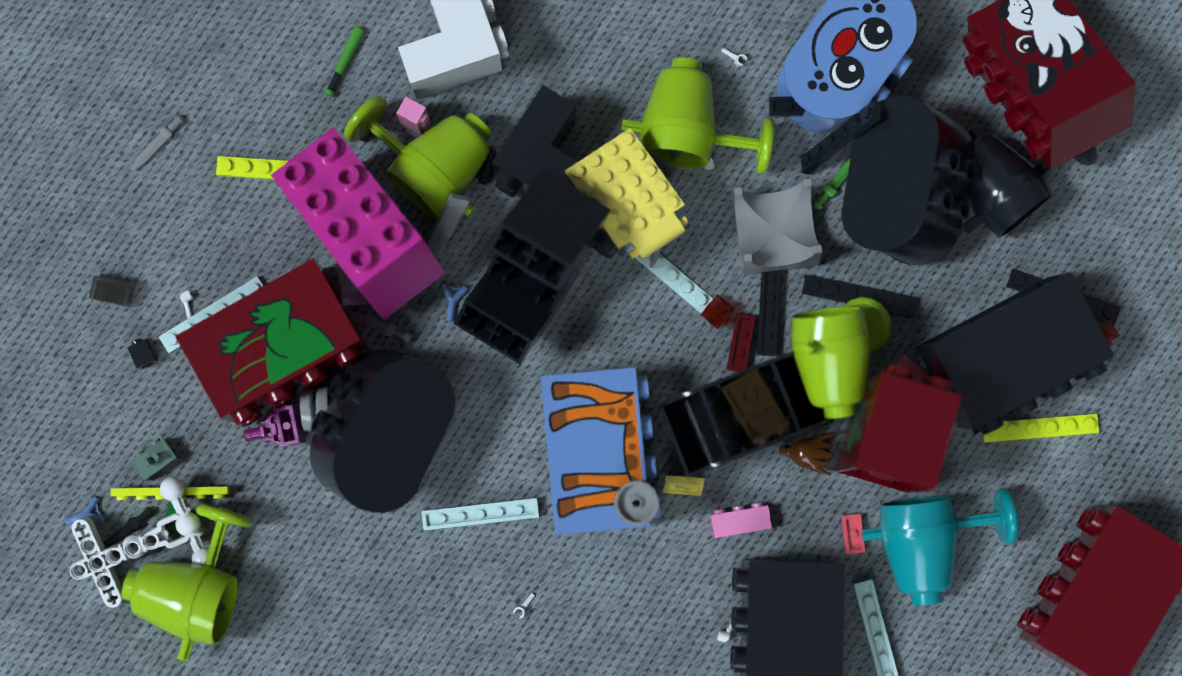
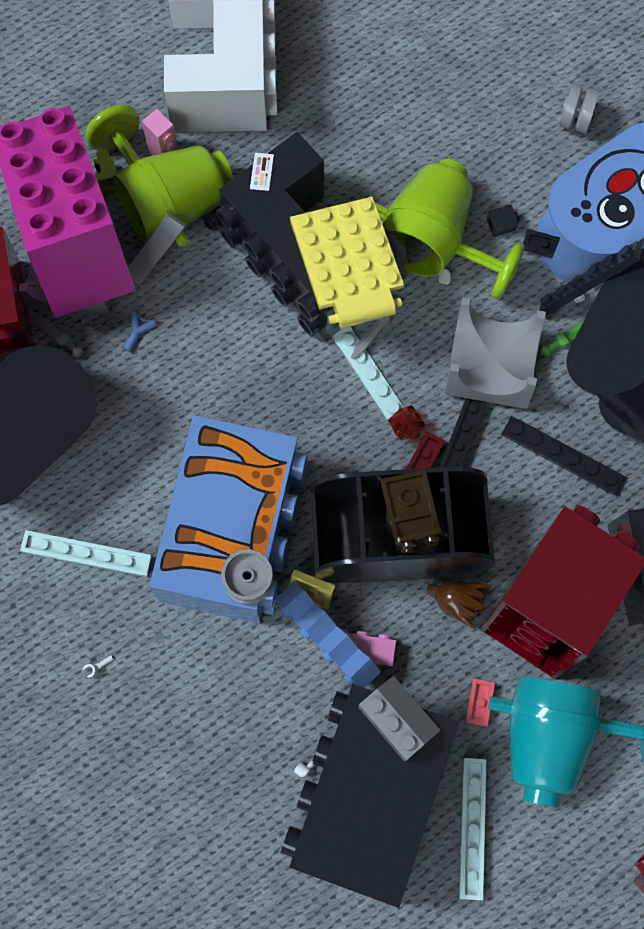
camera: 20 degrees right, 10 degrees down
bright green piece [324,26,364,97] -> none
black brick [454,168,611,365] -> none
white hand [722,48,747,67] -> none
lime piece [790,297,892,418] -> none
none -> lime hips [93,149,118,199]
none -> white sticker [250,153,274,191]
none -> medium blue brick [275,581,381,688]
none -> light grey slope [358,676,440,762]
none -> black brick [486,205,519,237]

